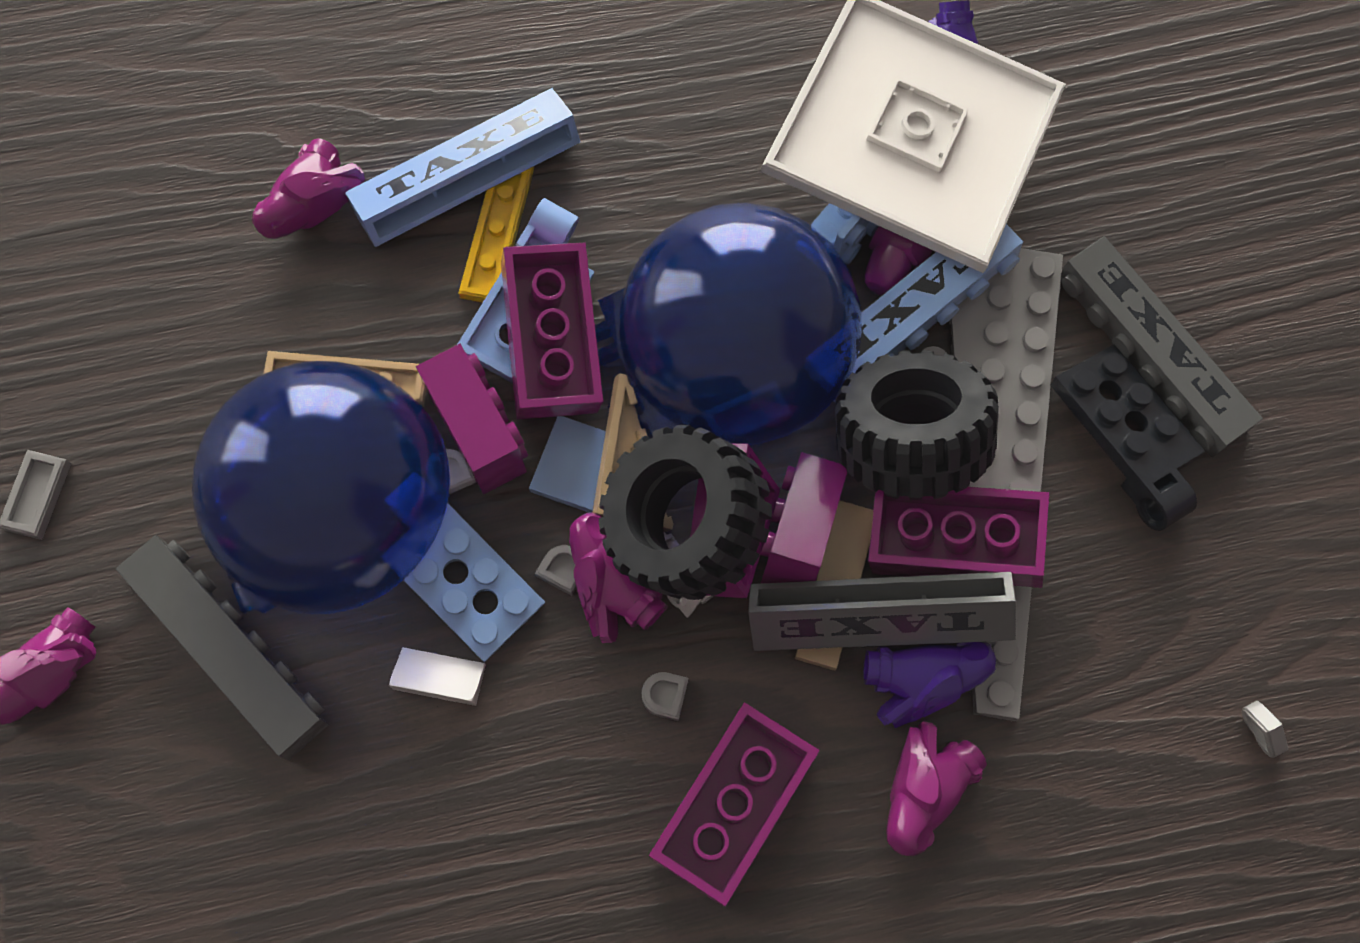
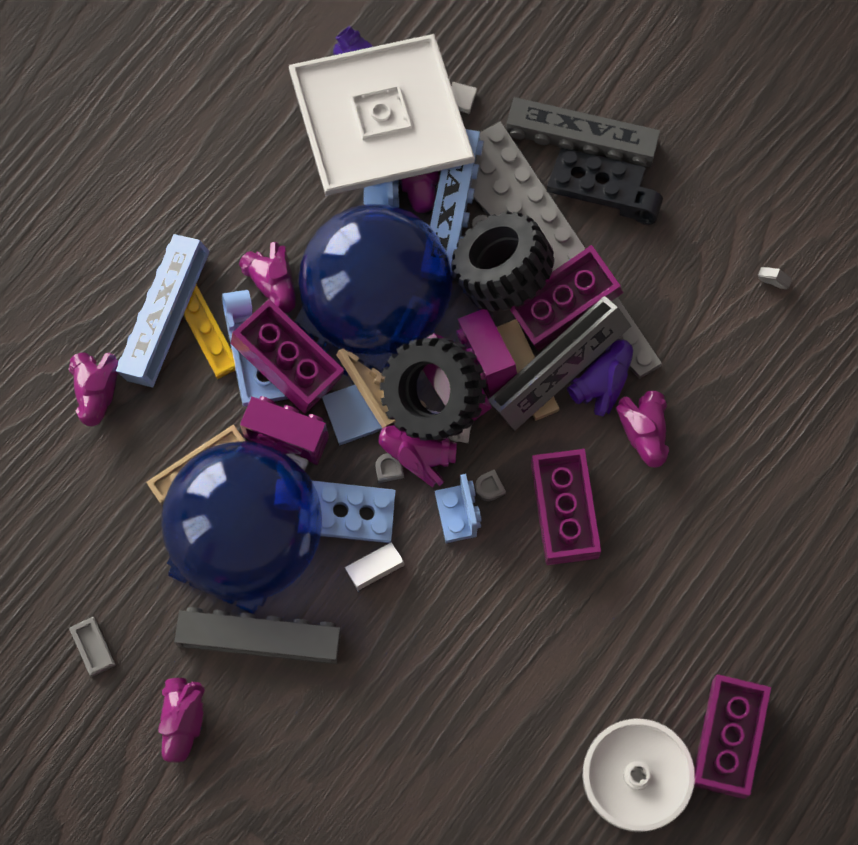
camera: 35 degrees left, 0 degrees up
none -> magenta animal [239,242,296,313]
none -> light blue bracket [435,474,481,543]
none -> white tile [451,82,477,114]

